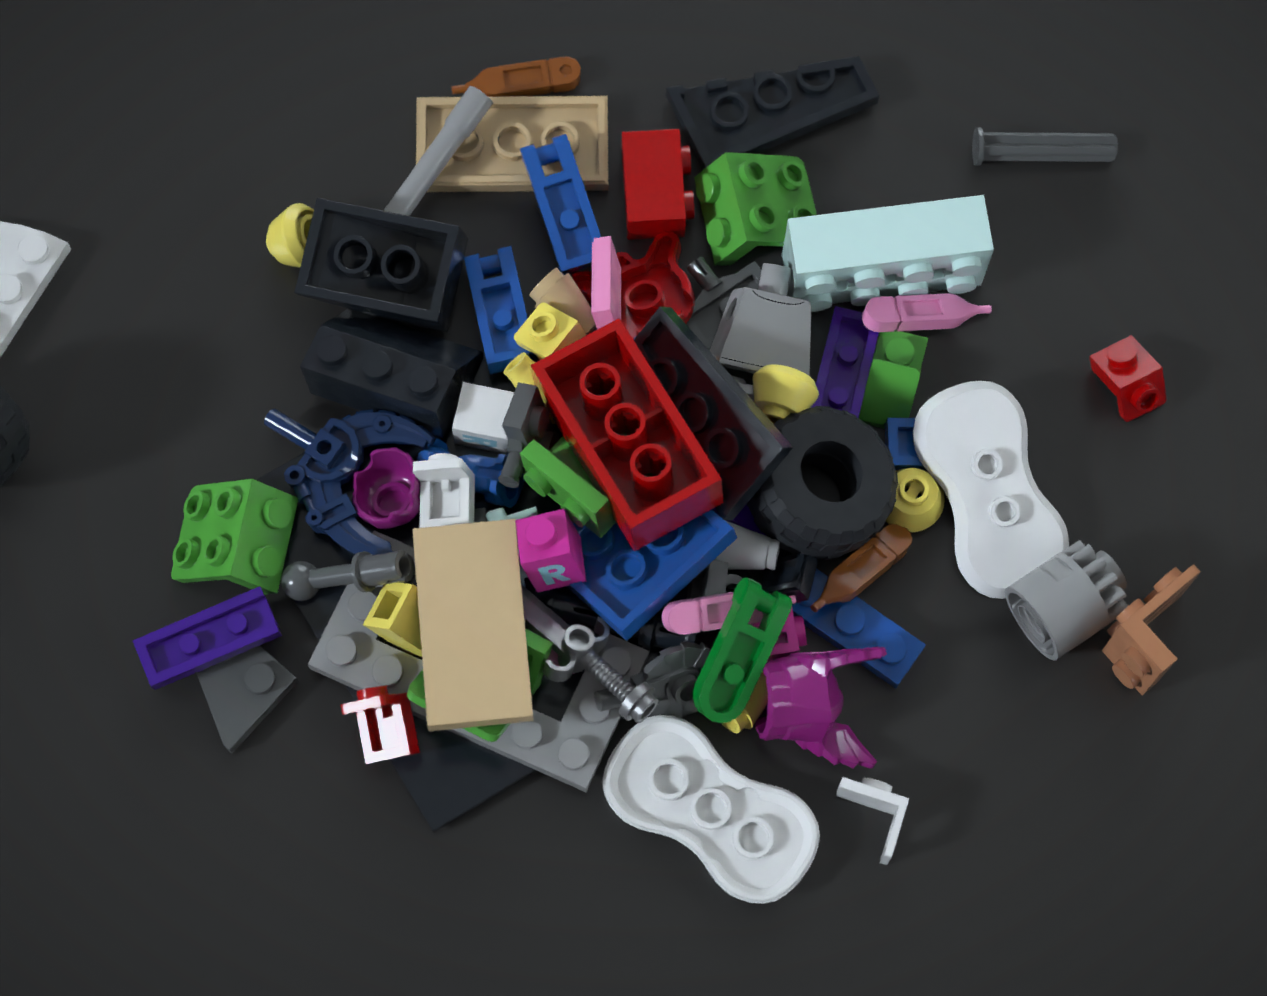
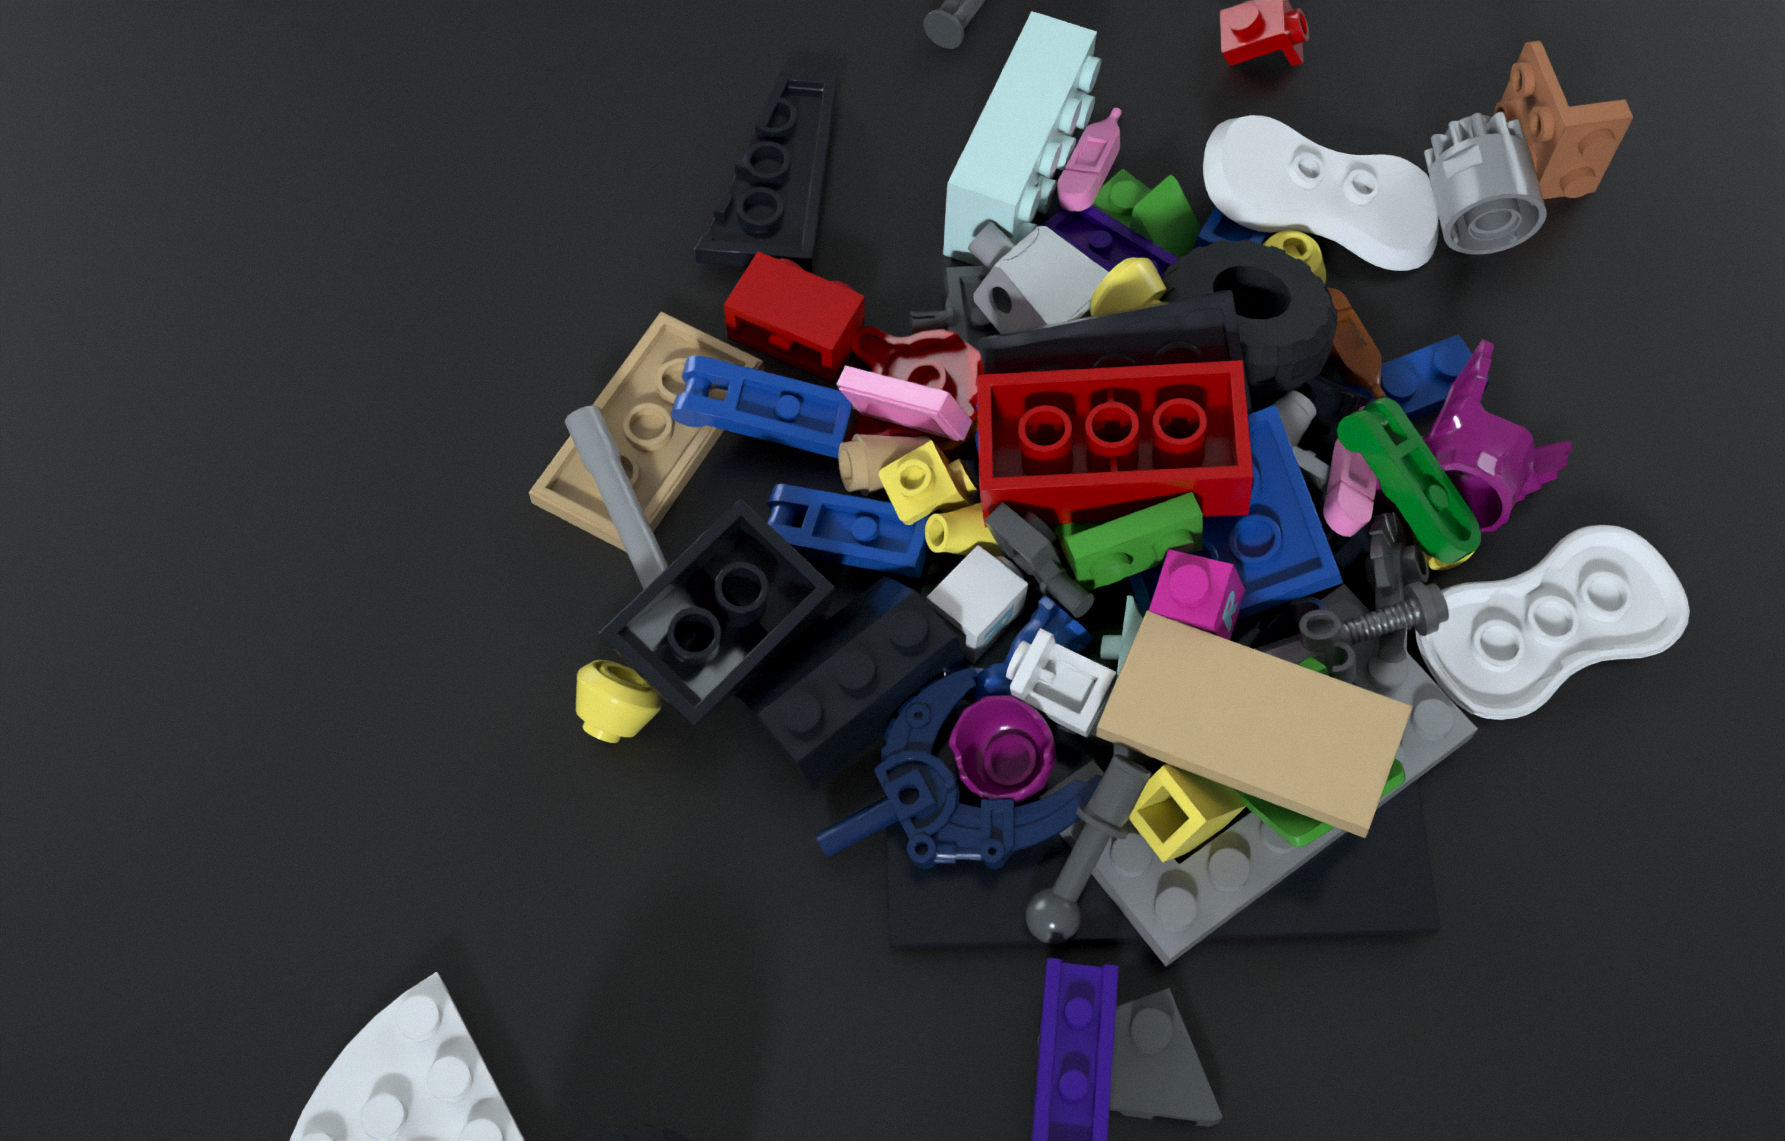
camera: 60 degrees left, 10 degrees down
bright green bracket [171,479,298,594] -> none
bracket [341,685,420,764] -> none
dark orange piece [451,56,581,97] -> none
bright green bracket [694,152,817,266] -> none
white bracket [836,777,909,865] -> none

